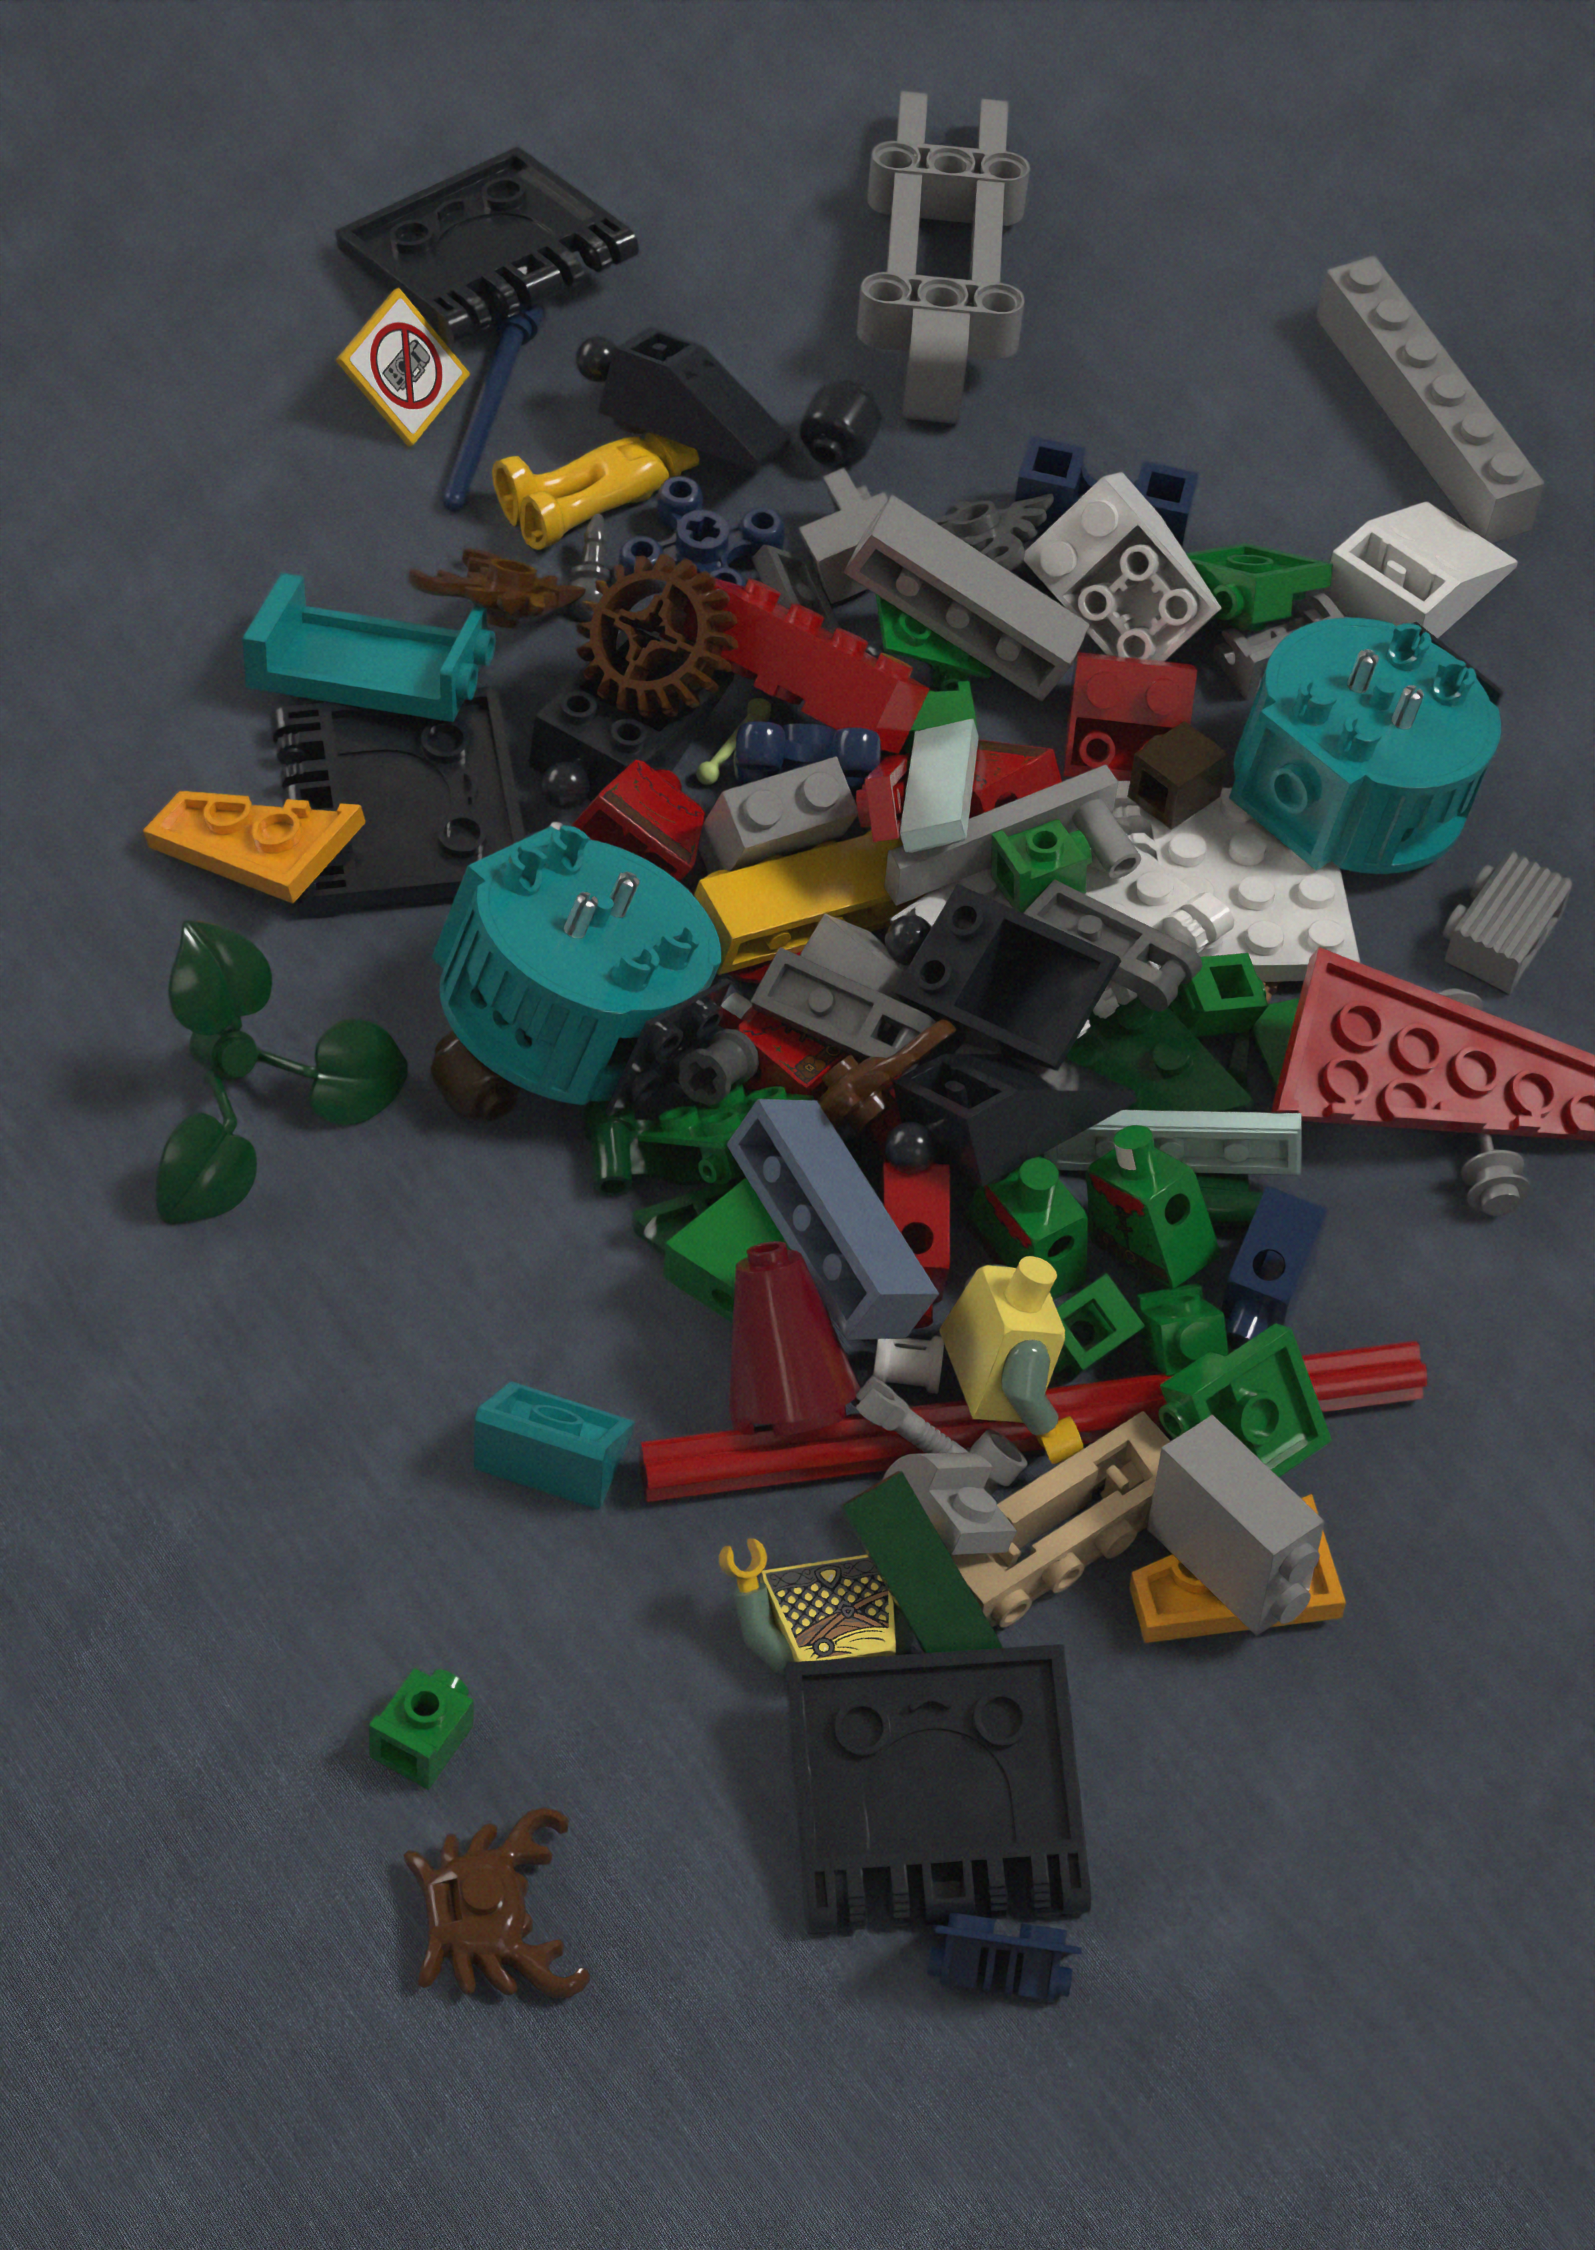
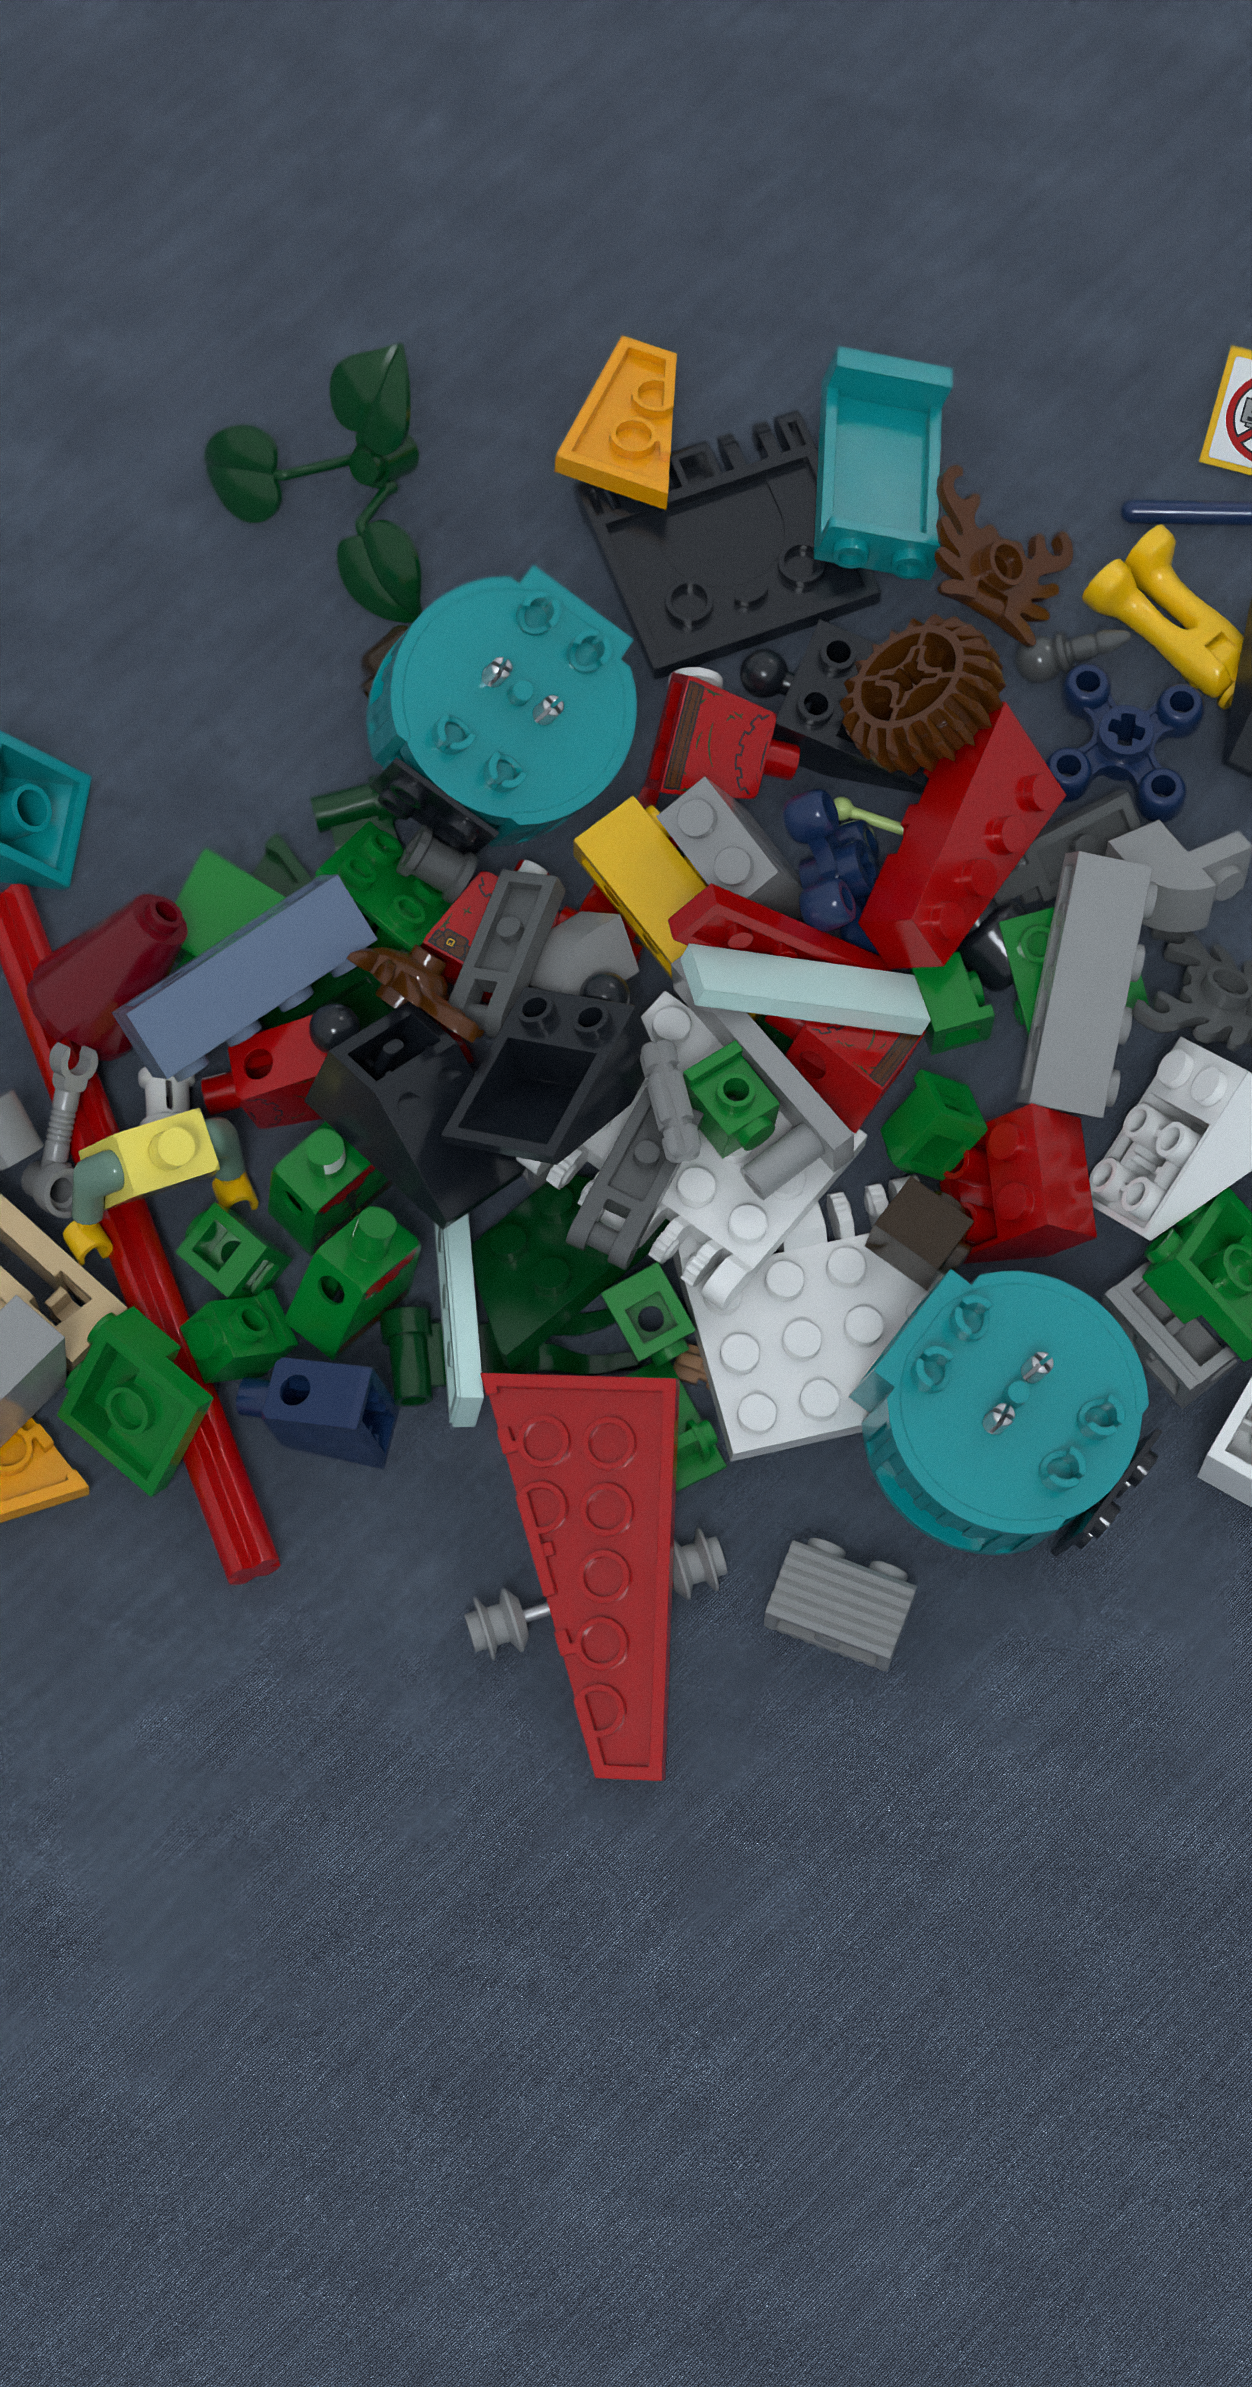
camera: 85 degrees right, 15 degrees up
none -> light grey axle [640,1039,702,1163]
none -> green brick [880,1069,988,1181]

